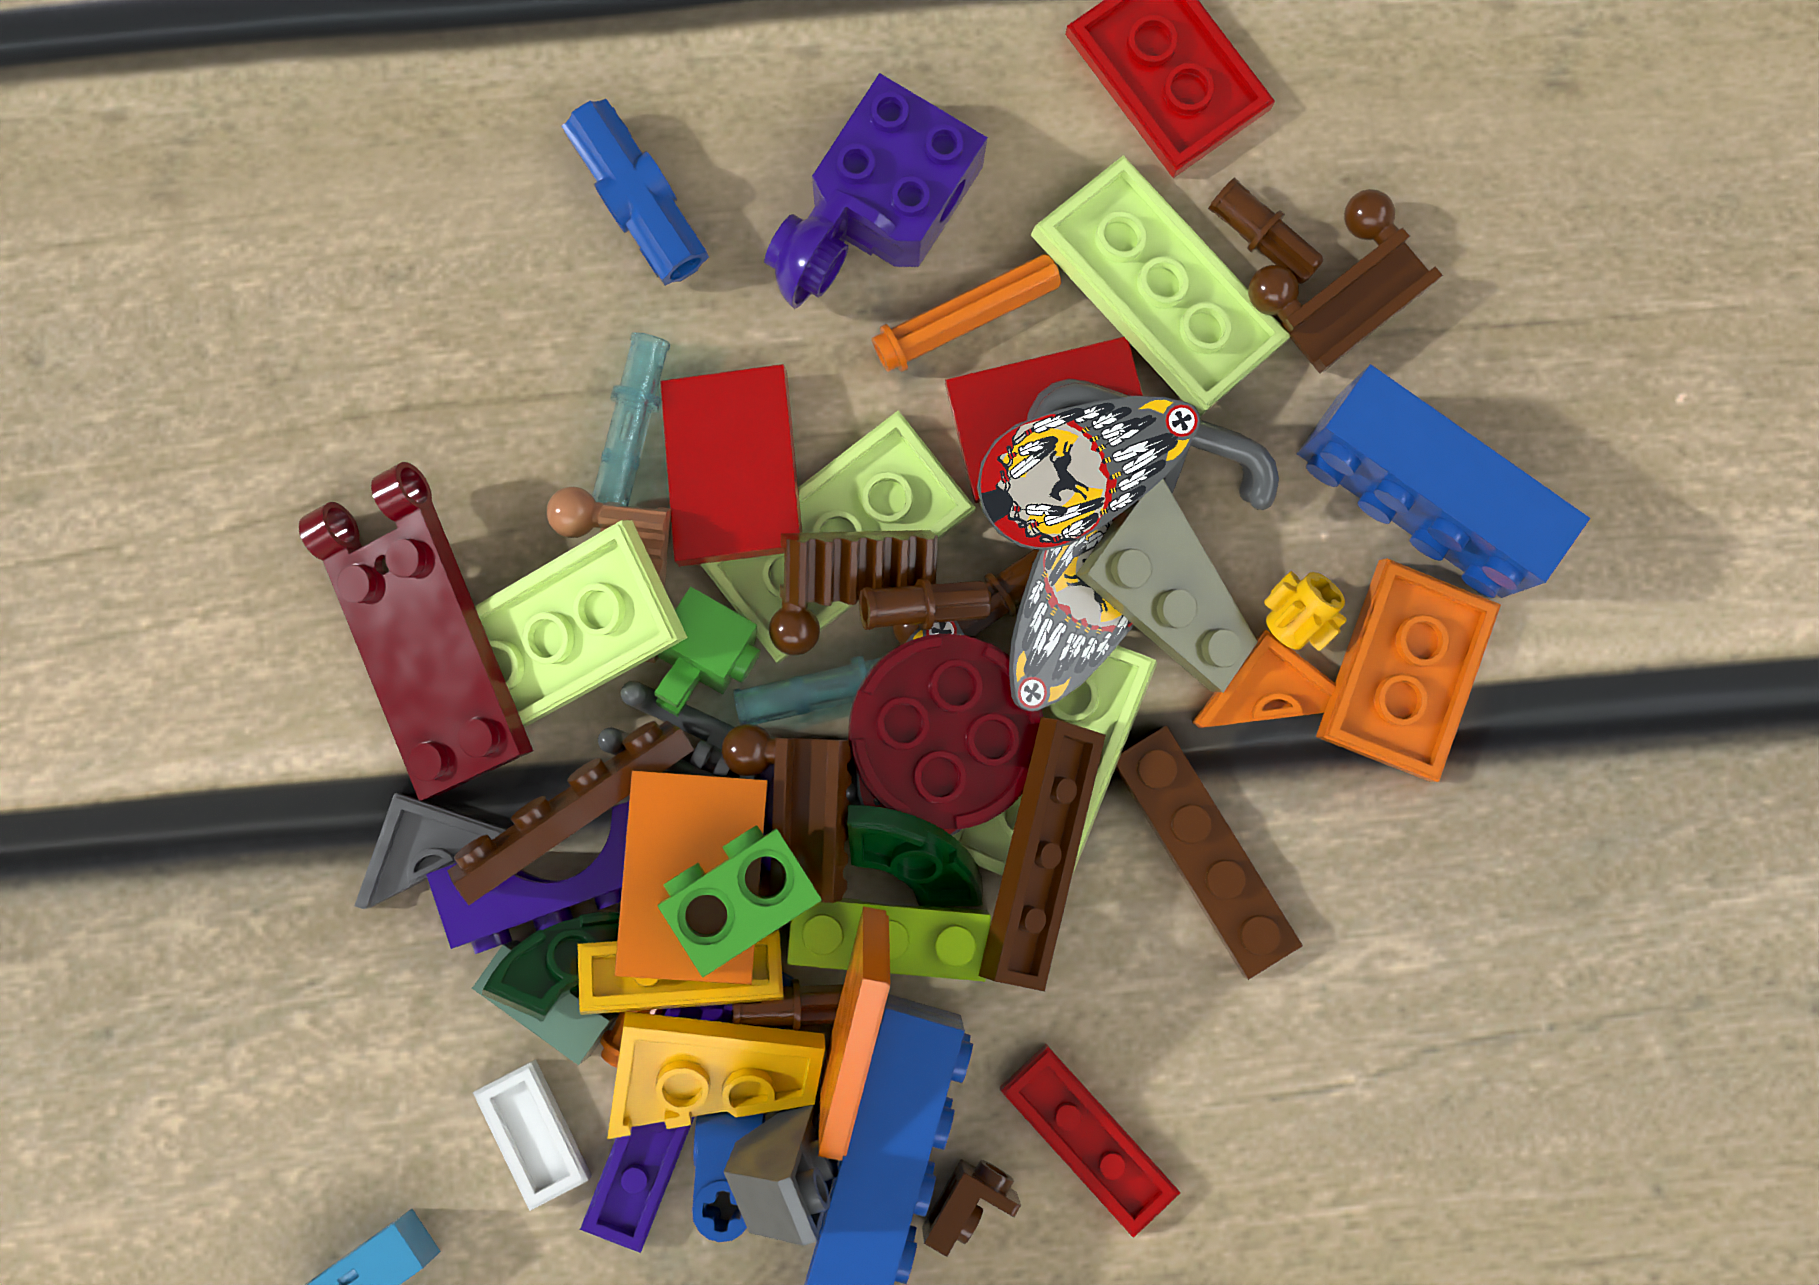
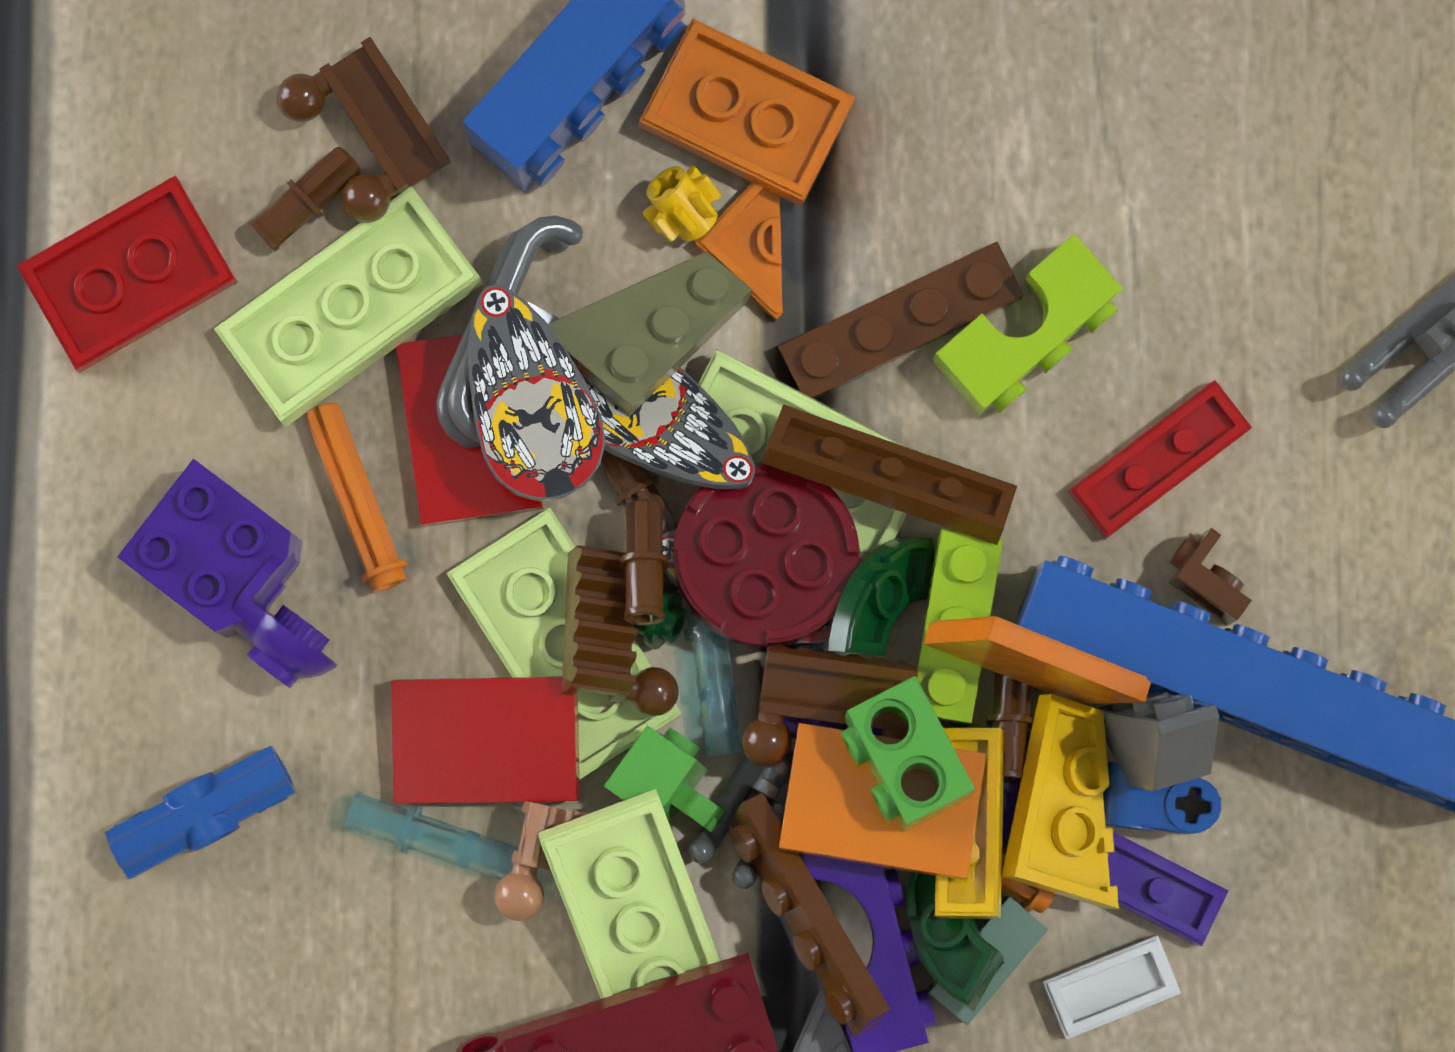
camera: 85 degrees left, 0 degrees up
none -> dark green plate [634,589,687,649]
none -> lime arch [932,233,1123,416]

